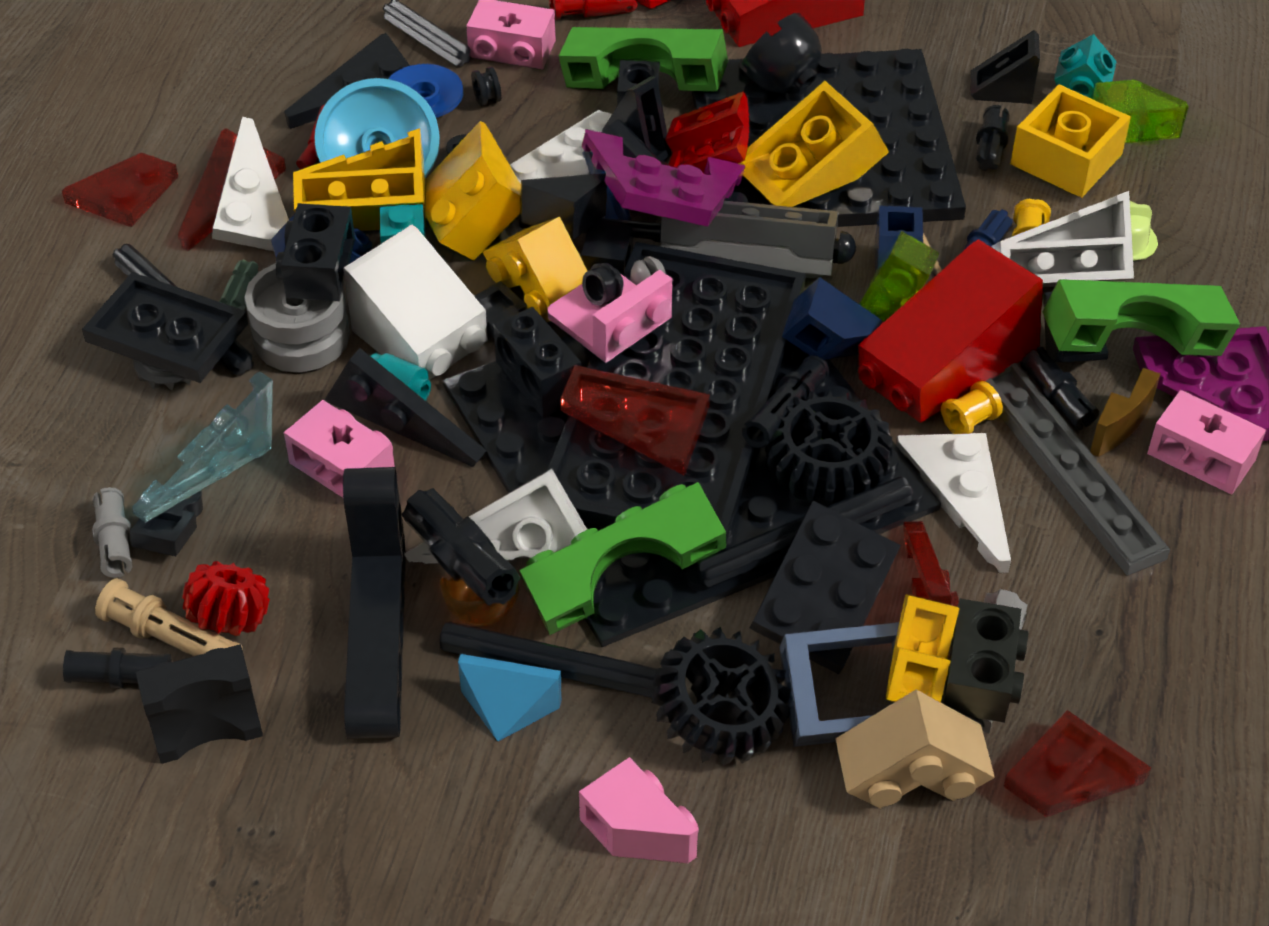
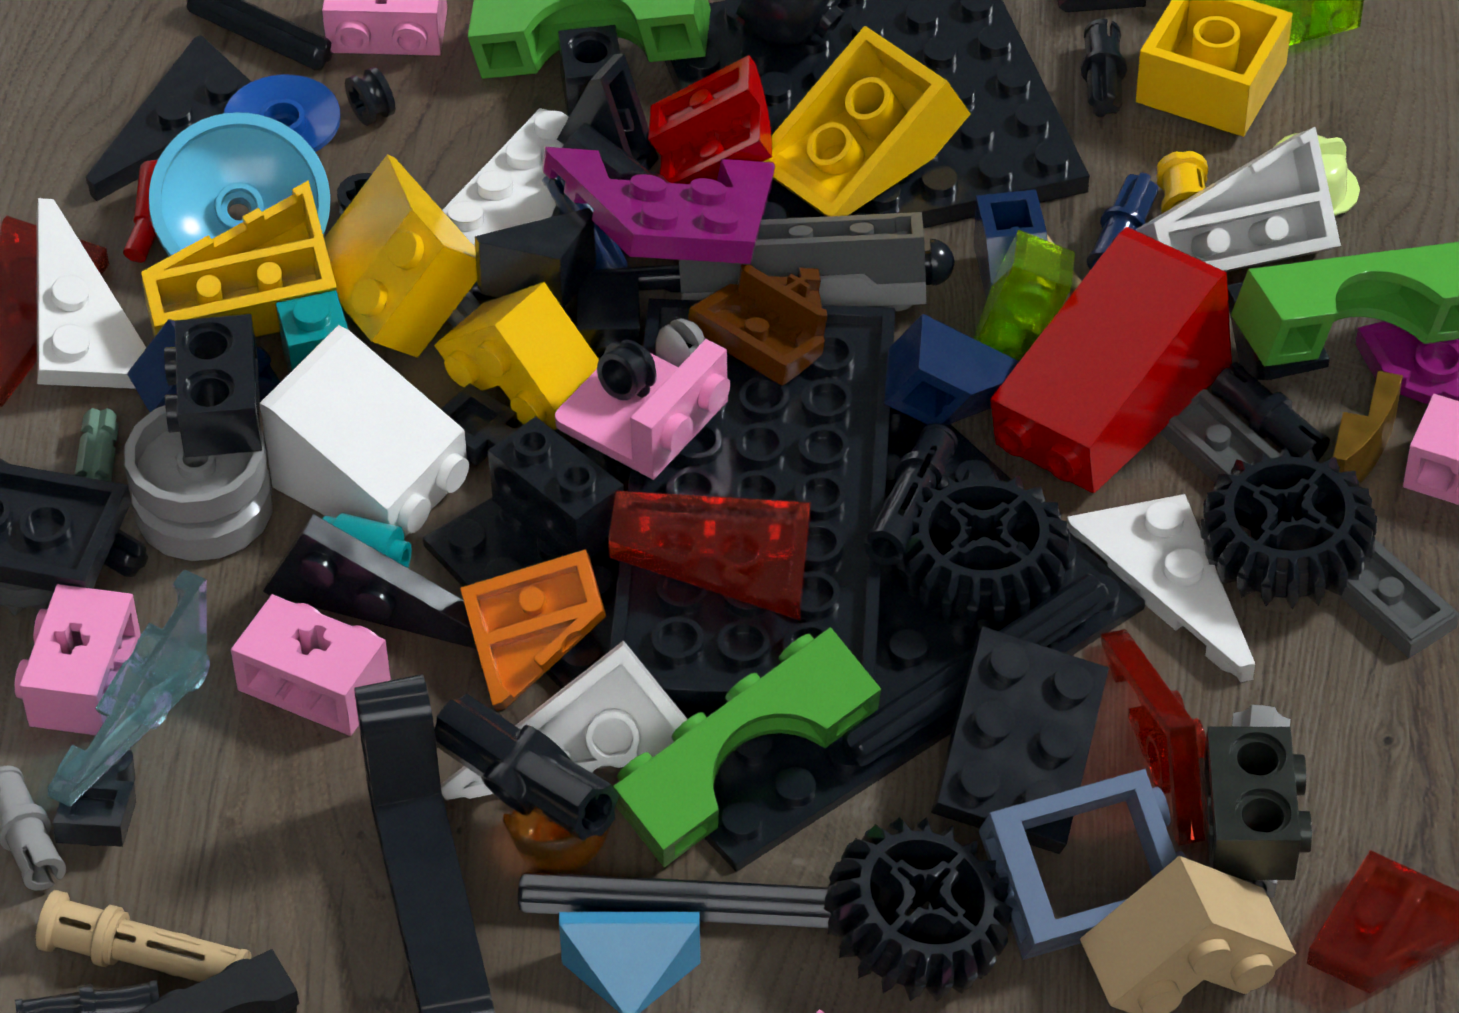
camera: 10 degrees left, 0 degrees up
red gear [182,561,270,636] -> none
yellow slope [886,595,959,703] -> none
yellow bush [941,381,1003,434] -> none
none -> bright pink brick [15,584,141,737]
none -> orange wing [460,549,606,711]
none -> reddish brown slope [688,264,827,386]
none -> black gear [1200,446,1377,610]

